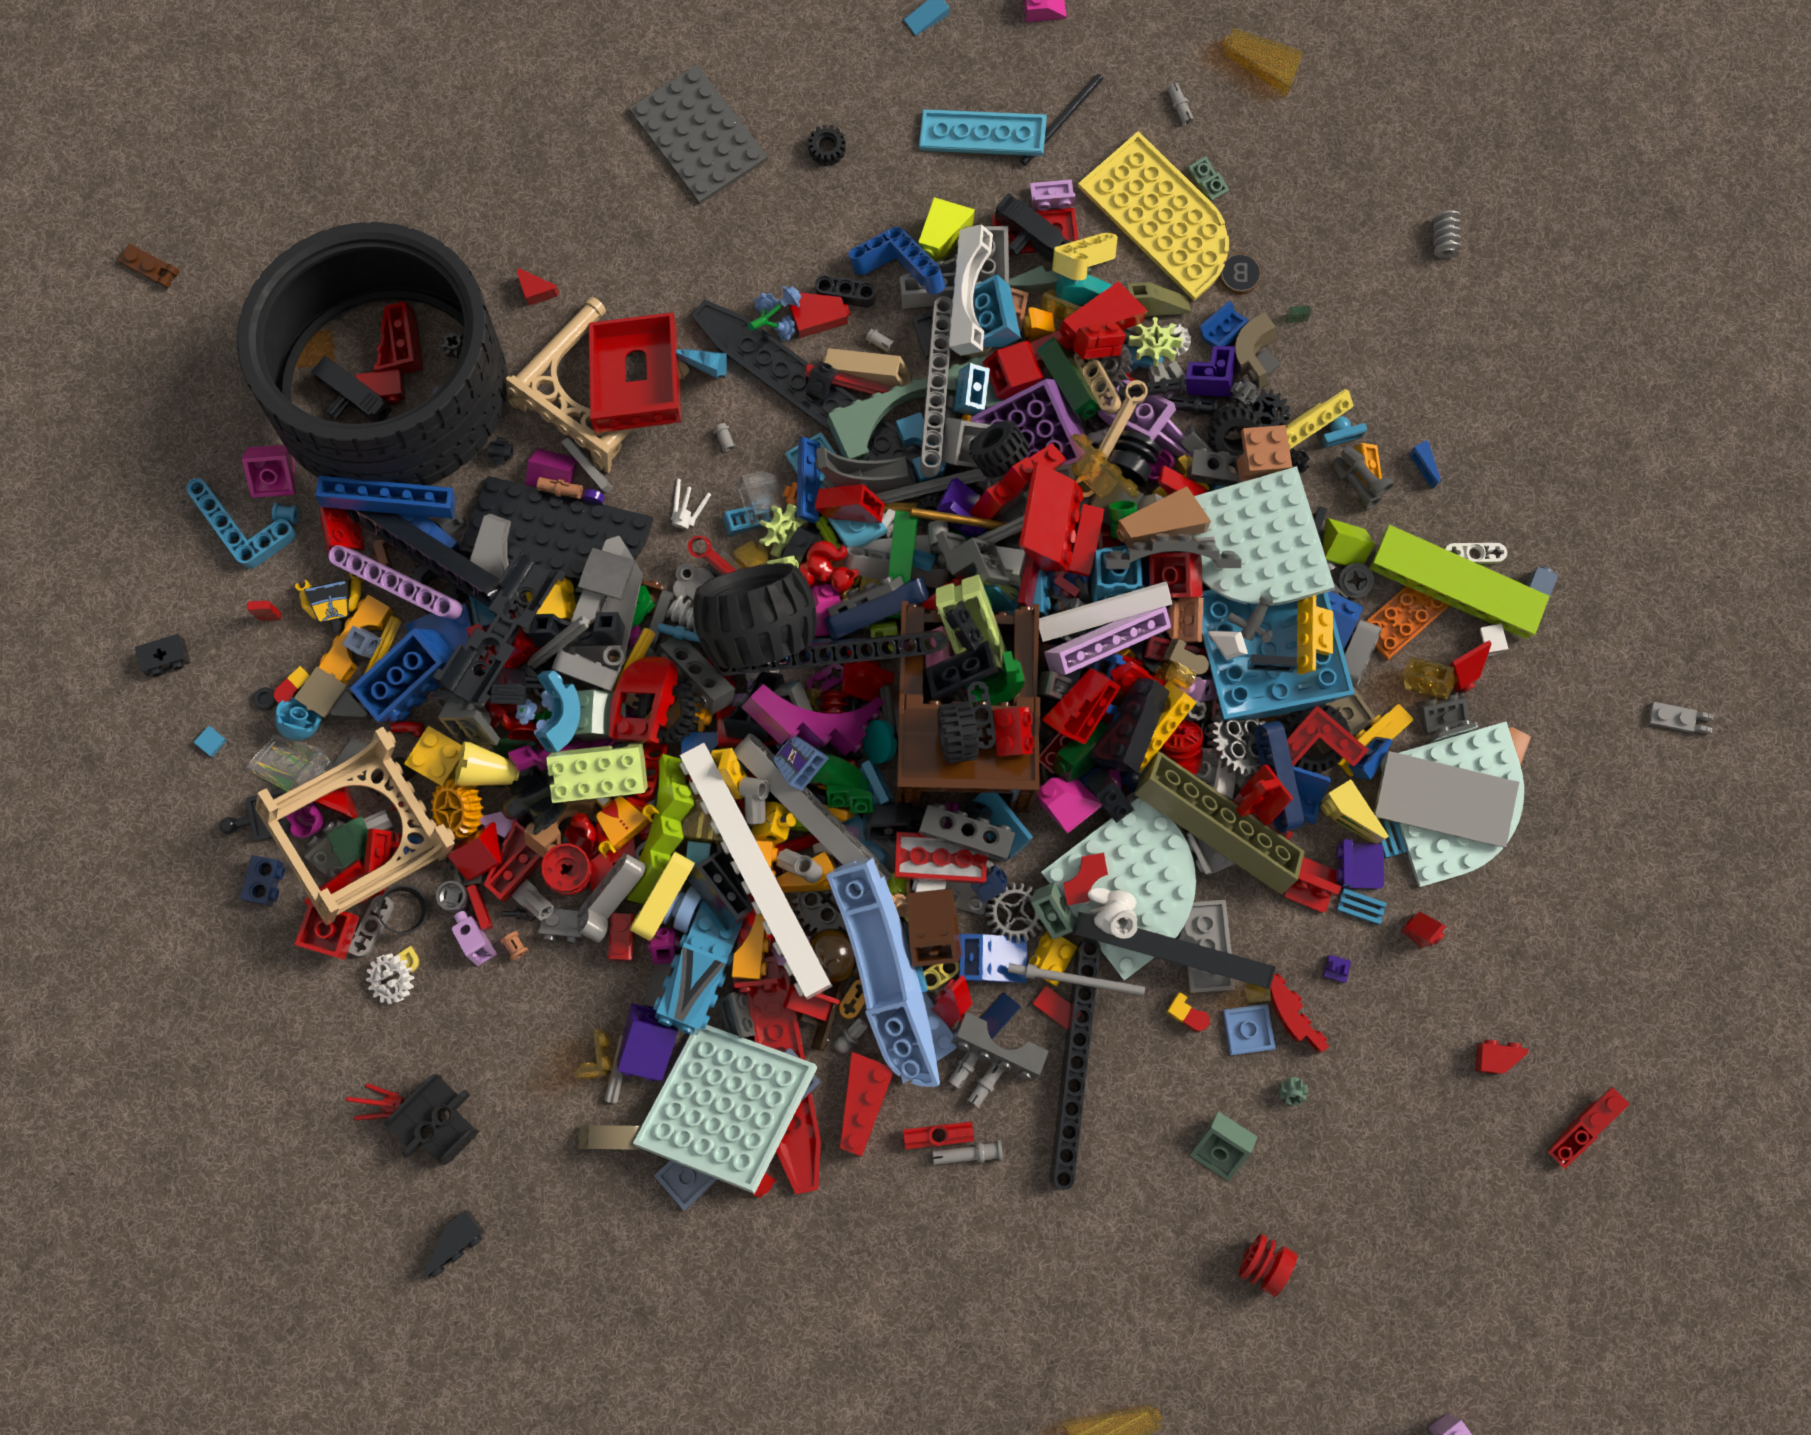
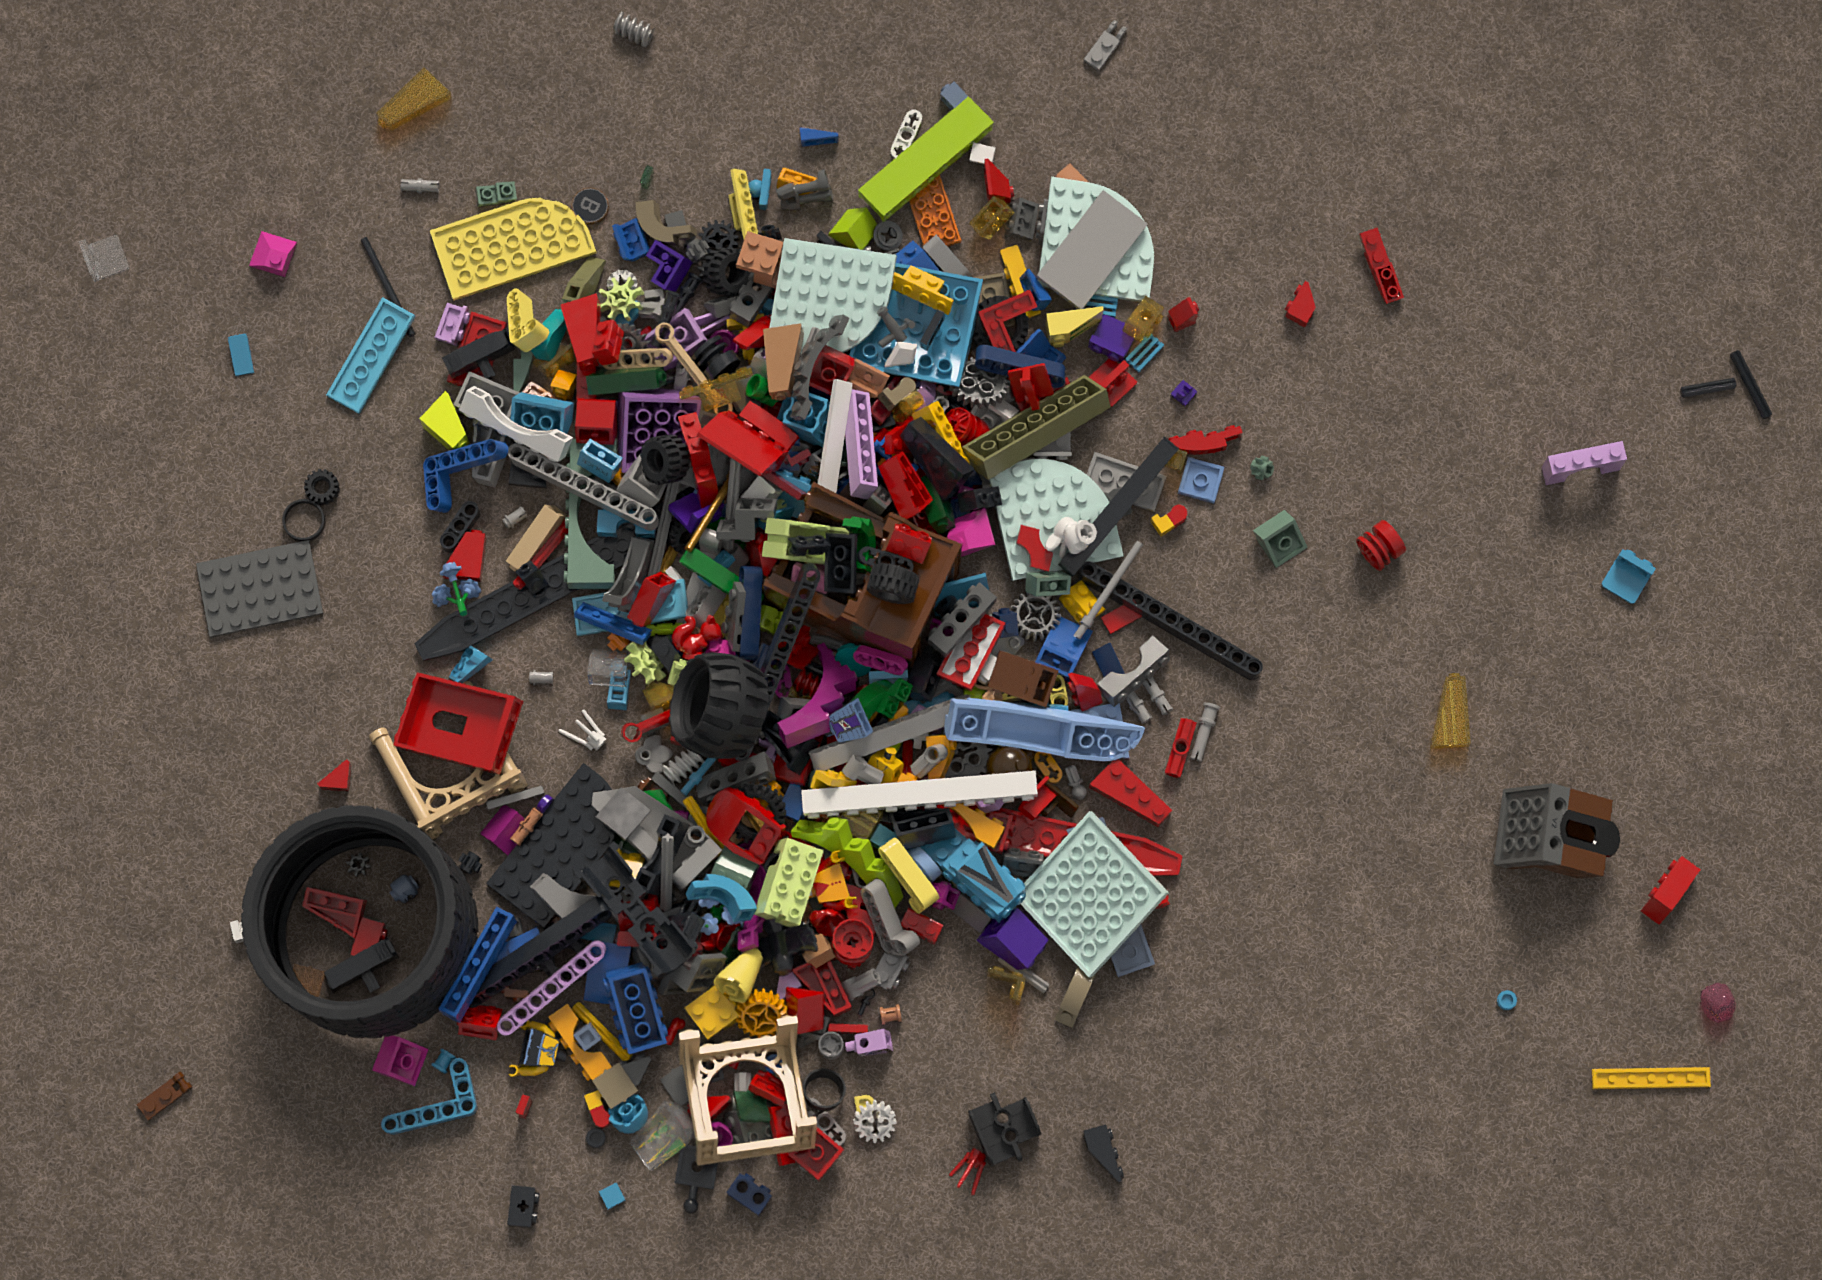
camera: 65 degrees left, 0 degrees up
none -> black tyre [282,499,325,542]
none -> dark pink beam [853,645,908,675]
none -> clear yellow brick [1122,295,1164,343]

